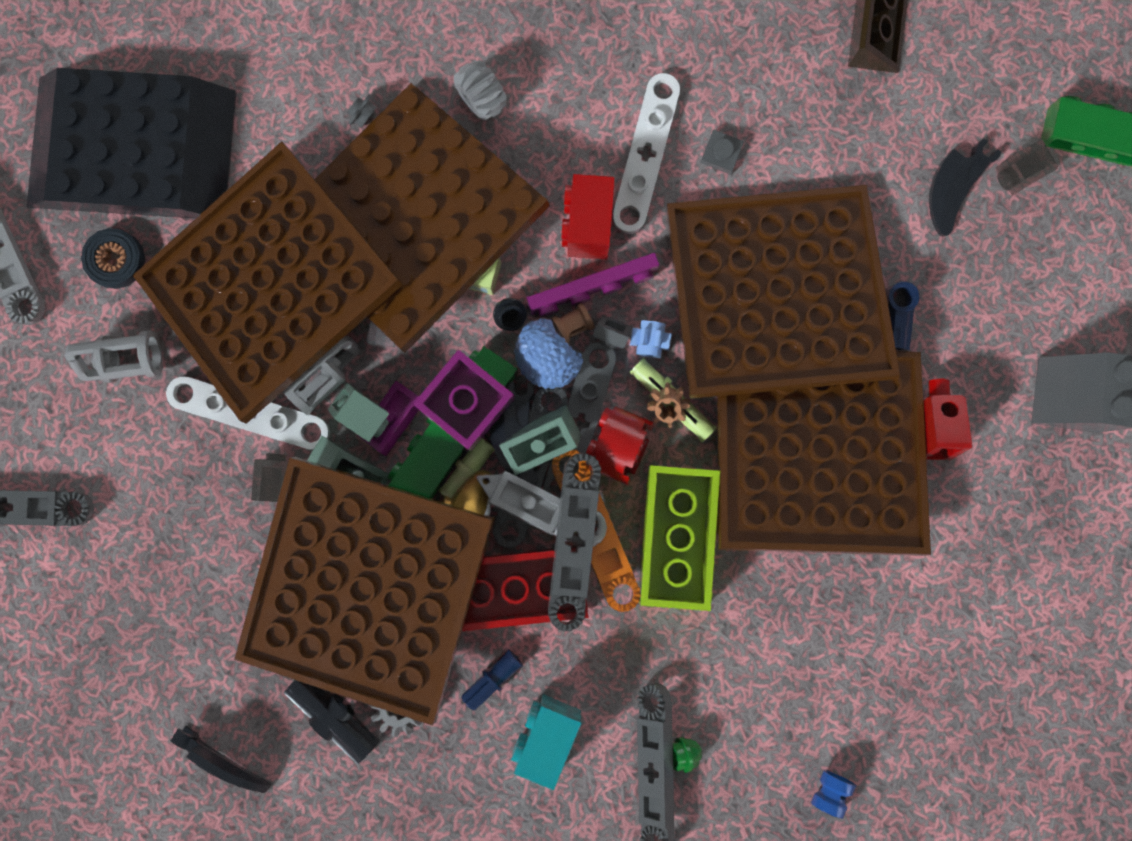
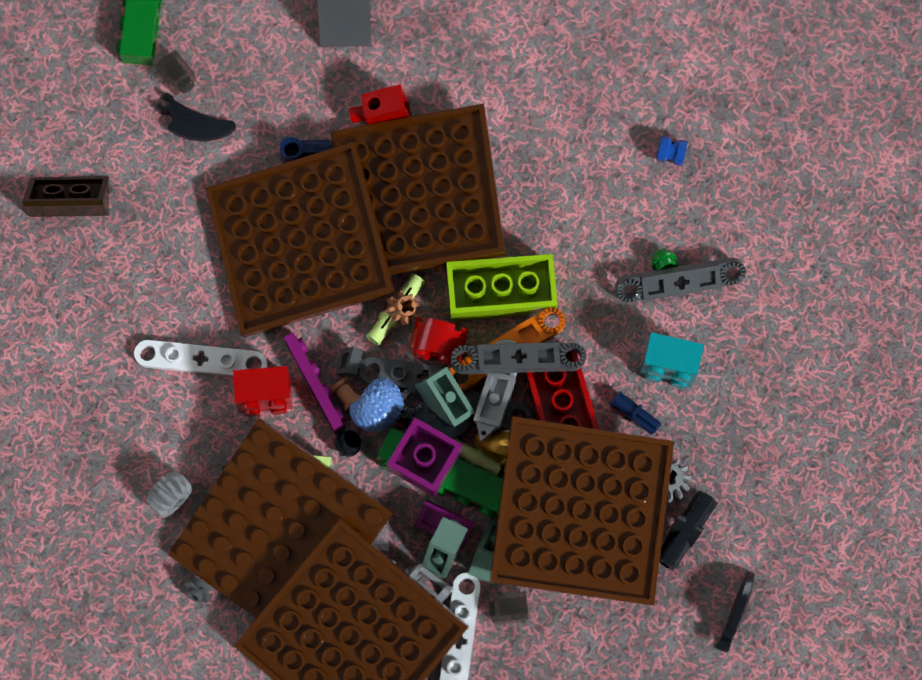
camera: 105 degrees left, 10 degrees down
light blue gear [630,320,672,358] -> none
dark grey plate [700,129,744,175] -> none

